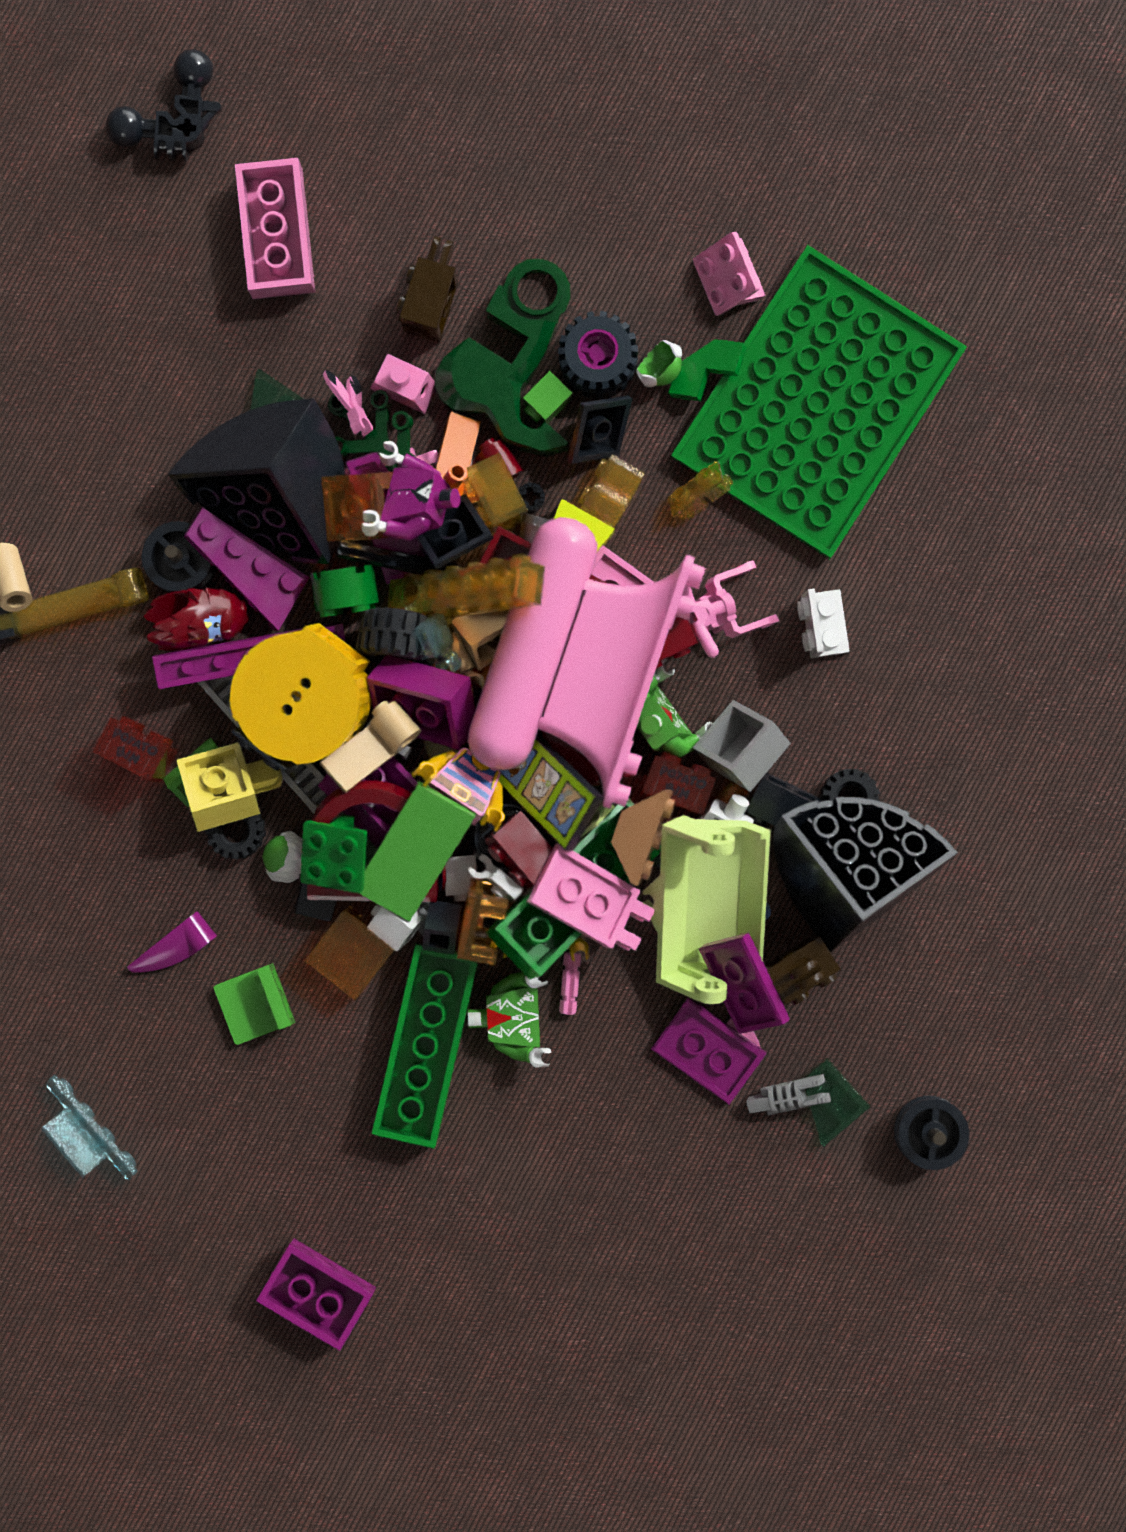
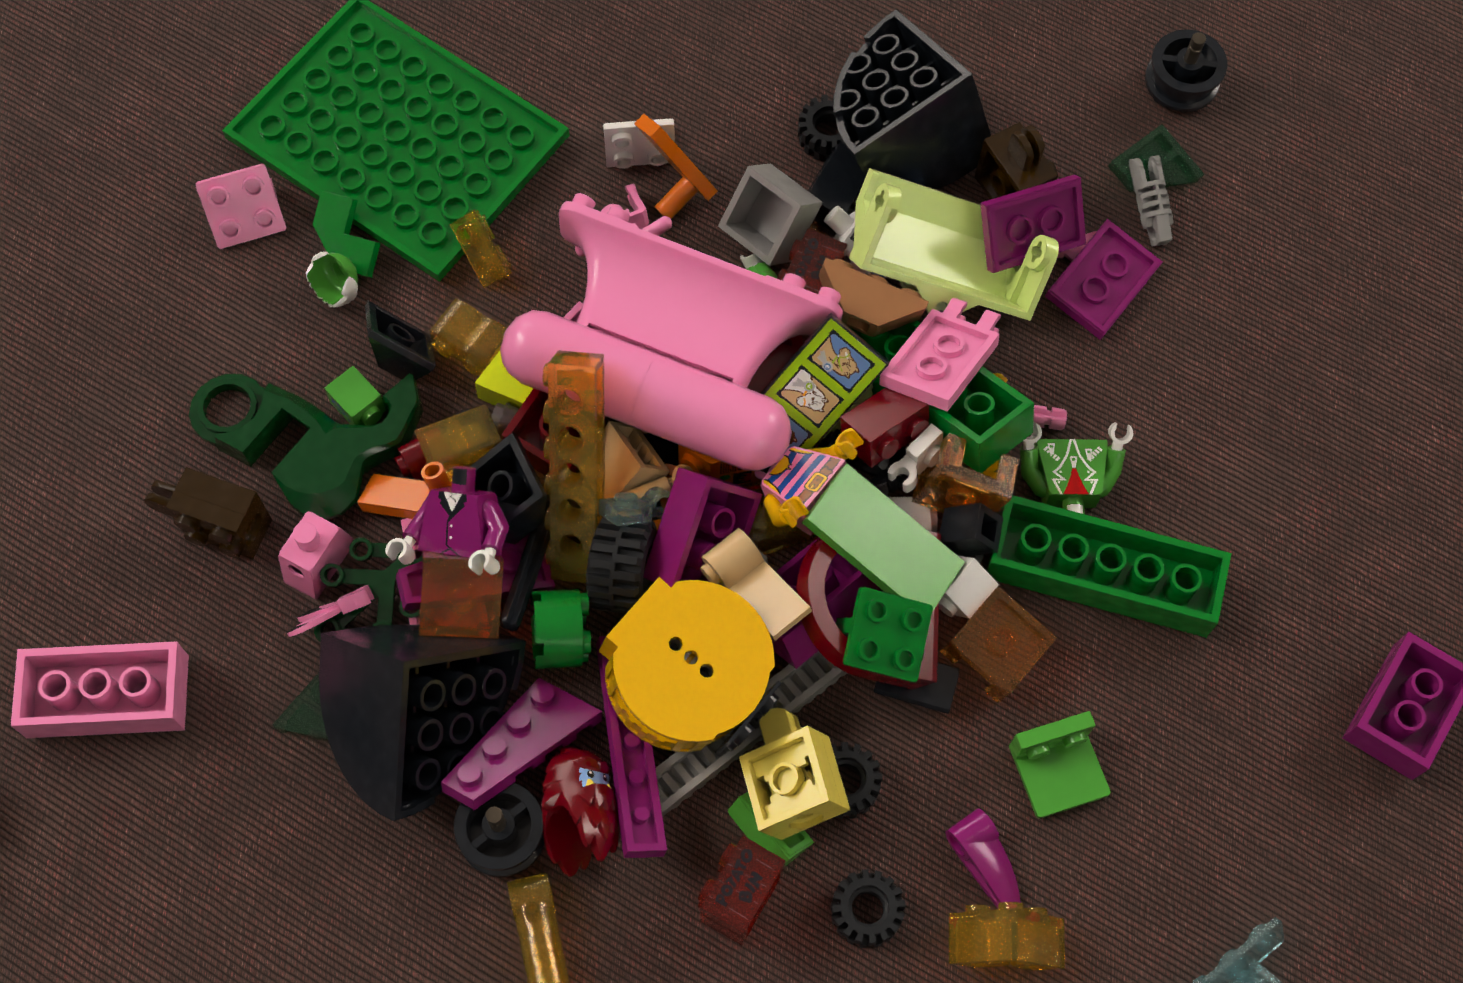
camera: 90 degrees left, 20 degrees down
hair [262,831,303,883] -> none
black wheel [558,311,638,398] -> none
none -> orange piece [634,114,718,219]
none -> black tyre [830,869,906,948]
none -> clear yellow brick [949,902,1065,971]

